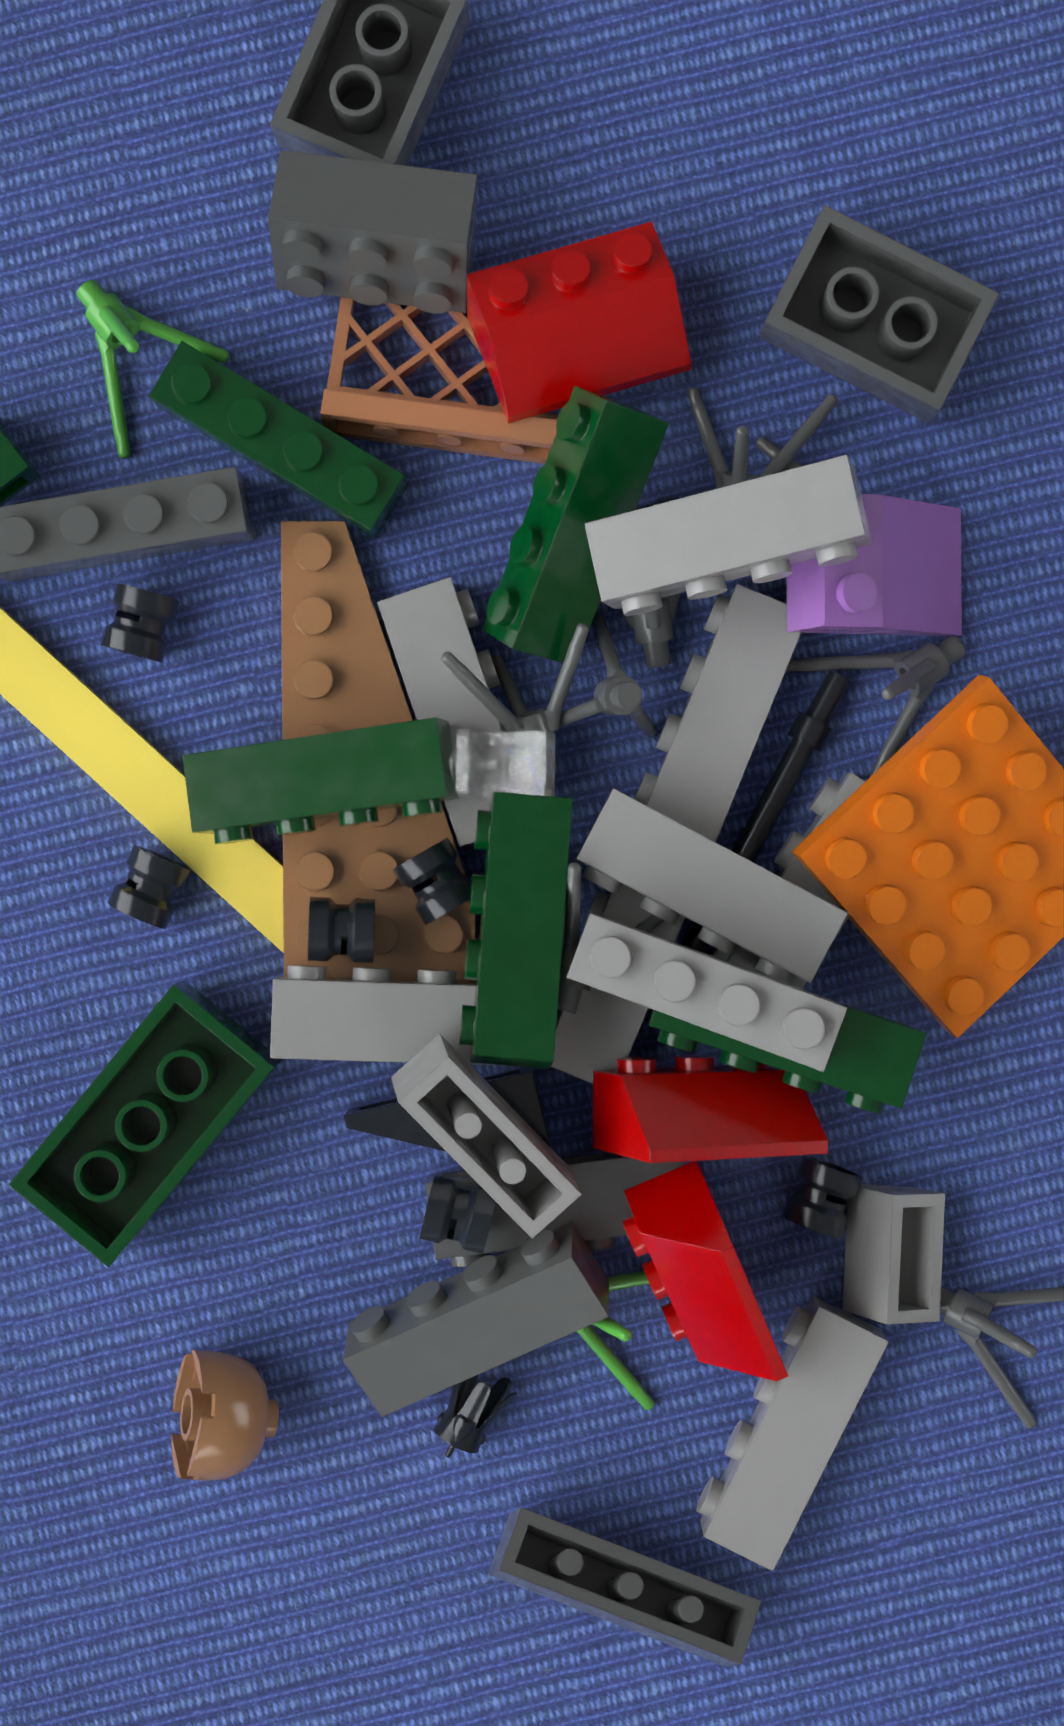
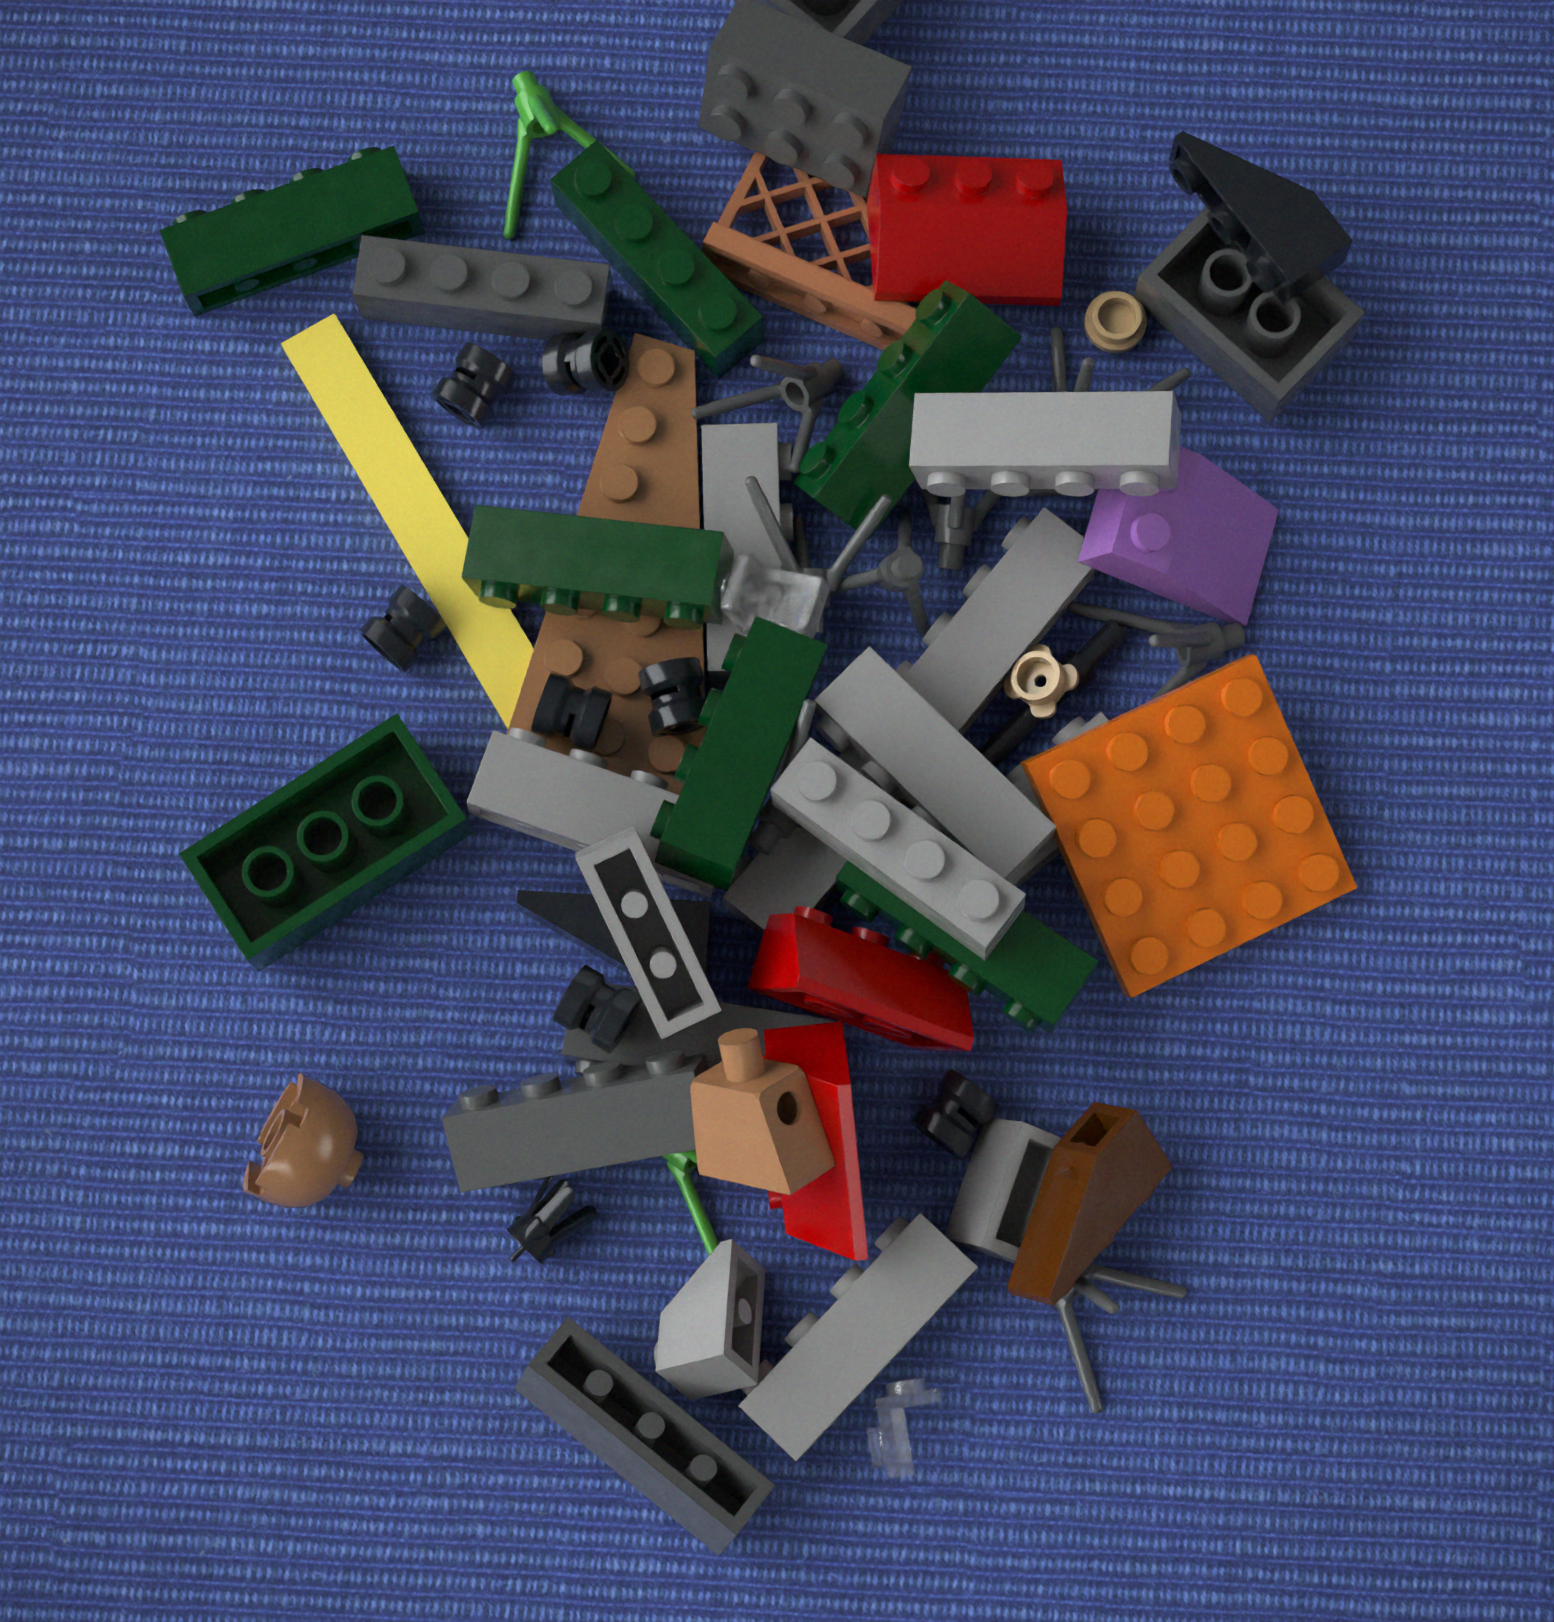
camera: 25 degrees right, 10 degrees down
none -> black wheel [542,329,630,396]
none -> light grey slope [654,1239,766,1401]
none -> medium nougat torso [690,1028,835,1195]
none -> dark grey plant [691,355,845,473]
none -> clear bracket [866,1378,943,1479]
none -> tan plate [1004,644,1079,719]
none -> reddish brown slope [1007,1102,1173,1306]
none -> tan plate [1084,291,1147,353]
none -> black slope [1169,131,1353,305]

